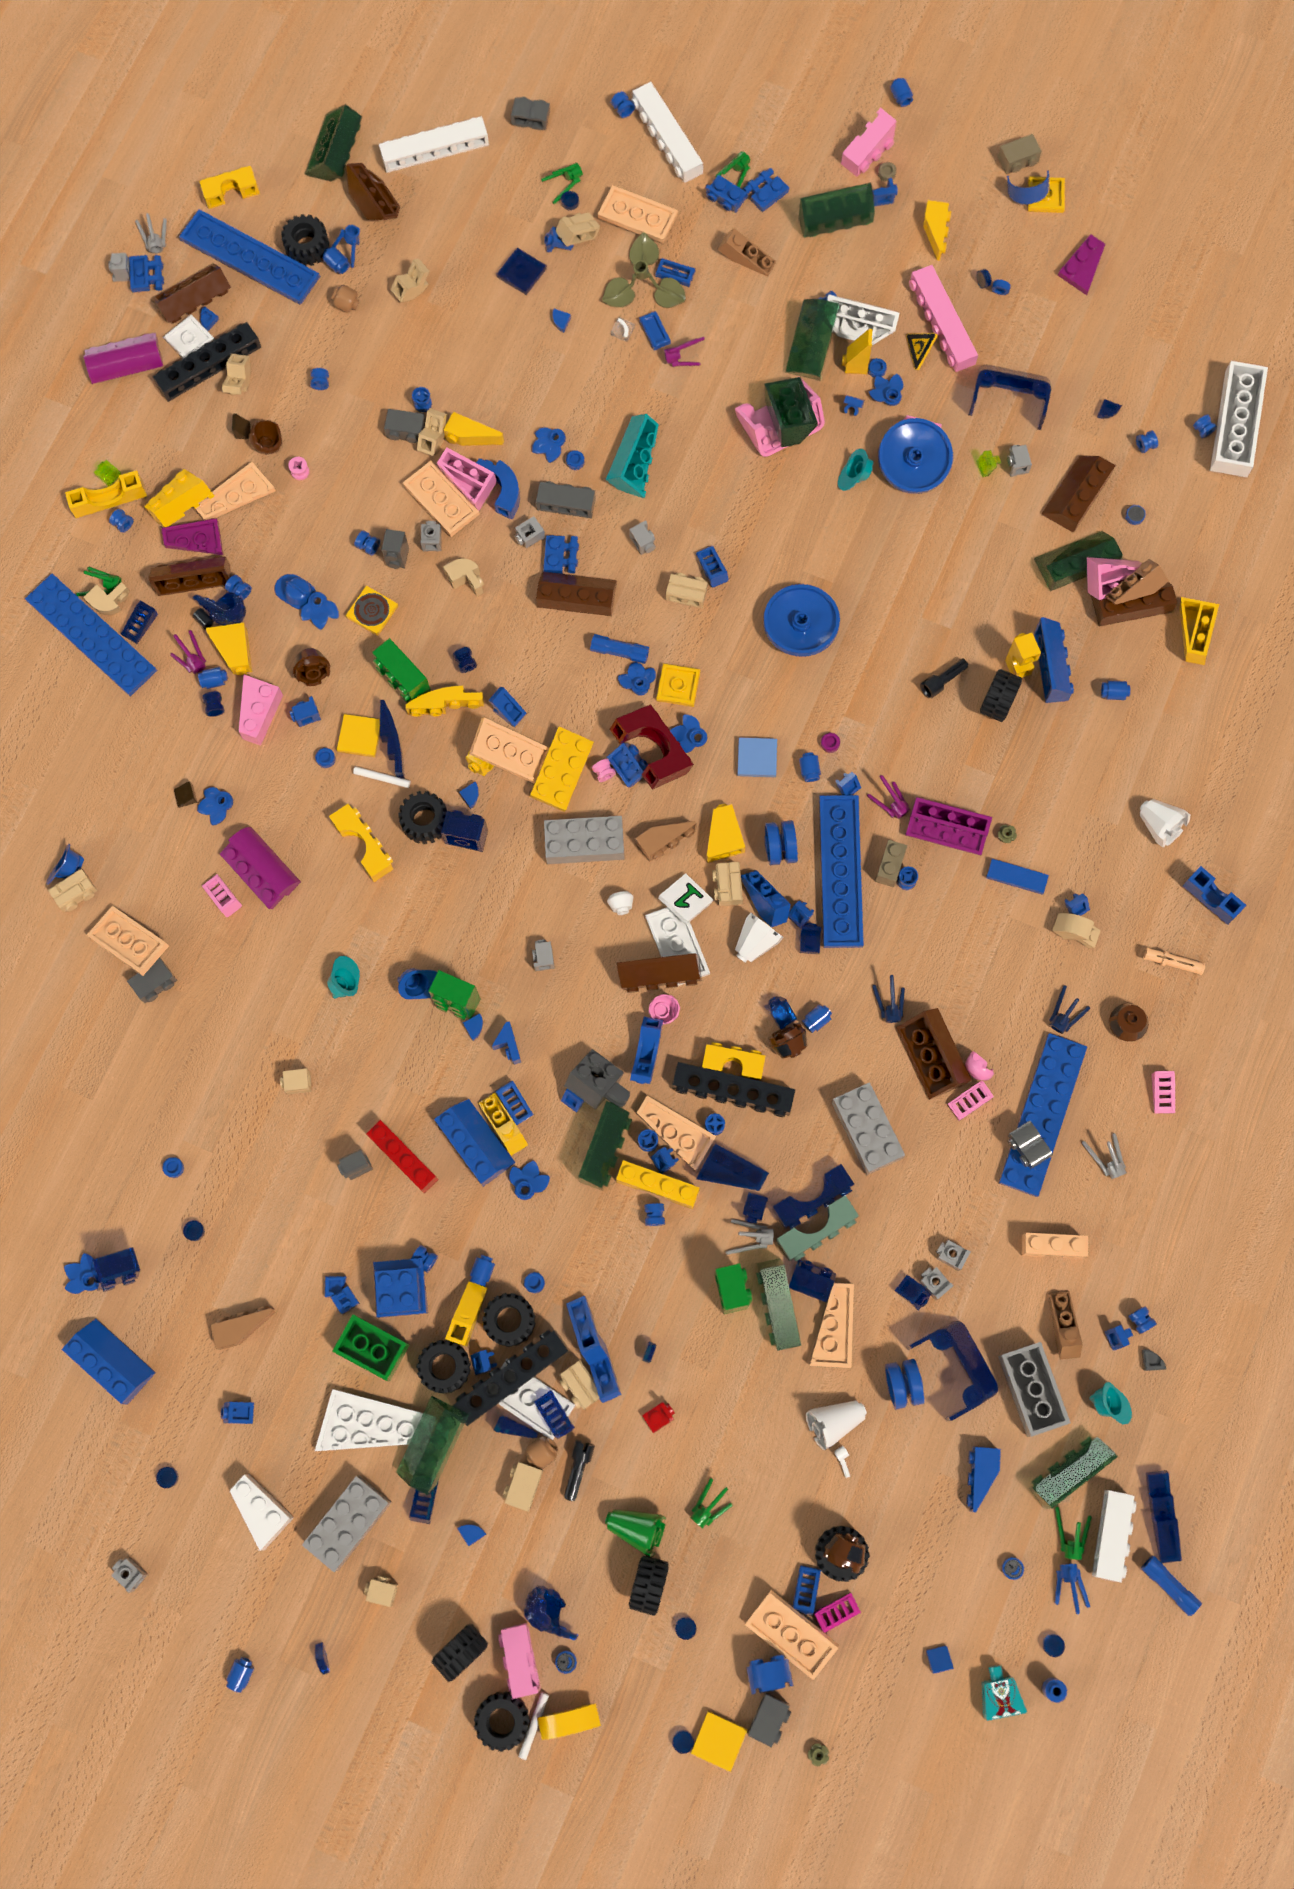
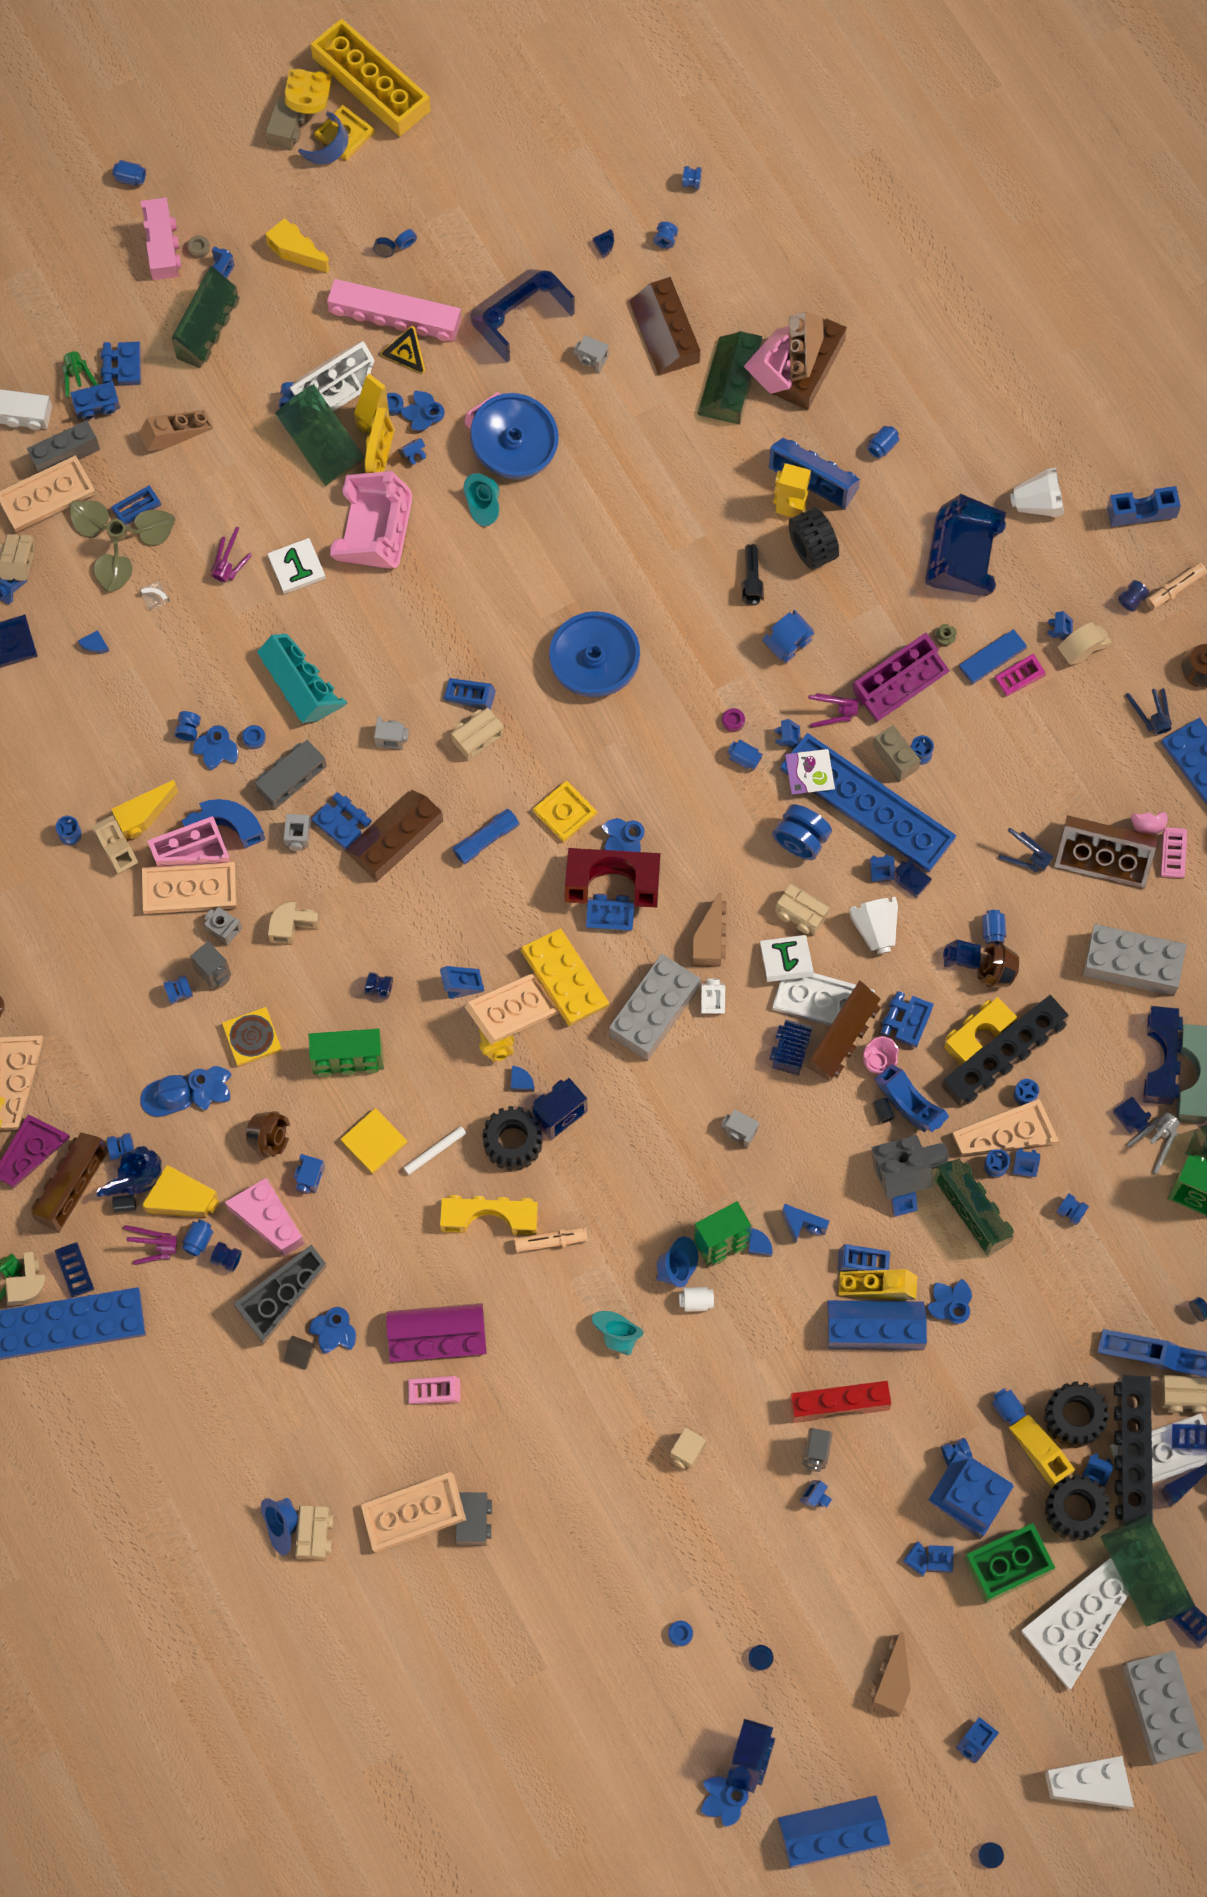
camera: 55 degrees left, 5 degrees down
bright pink wheel [288,457,309,480] -> none
blue tile [315,748,336,768] -> none
clear blue slope [380,700,405,778] -> none
dark grey brick [384,409,426,443] -> none
yellow slope [406,686,484,717] -> none
blue tile [524,1272,545,1294] -> none
bright pink wheel [592,759,616,782] -> none
white cone [607,891,634,915] -> none
yellow arch [616,1160,700,1209] -> none
blue plate [618,662,656,696] -> none
blue tile [639,311,671,351] -> none
clear blue wedge [696,1143,770,1191] -> none
yellow slope [707,804,745,863] -> none
medium blue tile [738,738,777,777] -> none
blue slope [741,870,791,928] -> none
clear green slope [764,377,818,447] -> none
clear neon green tile [976,450,1001,477] -> none
magenta wing [1058,234,1105,295] -> none
tile [1126,505,1146,525] -> none
yellow wedge [1179,597,1219,665] -> none
white brick [1210,361,1268,477] -> none
none -> dark grey brick [27,420,100,473]
none -> blue wheel [174,711,201,741]
none -> dark grey wedge [234,1245,326,1345]
none -> white tile [267,538,326,594]
none -> yellow plate [285,69,332,114]
none -> yellow brick [311,18,431,137]
none -> yellow plate [365,407,395,473]
none -> light nougat pin [515,1226,588,1253]
none -> white brick [679,1287,714,1312]
none -> white bracket [701,978,725,1013]
none -> blue brick [762,610,815,663]
none -> clear blue brick [769,1019,813,1076]
none -> sticker [785,749,835,794]
none -> blue tile [799,1480,832,1508]
none -> black hinge [872,1098,895,1124]
none -> blue plate [880,991,934,1048]
none -> clear blue windscreen [925,494,1006,597]
none -> dark pink slope [995,653,1046,697]
none -> clear blue wheel [1118,580,1150,612]

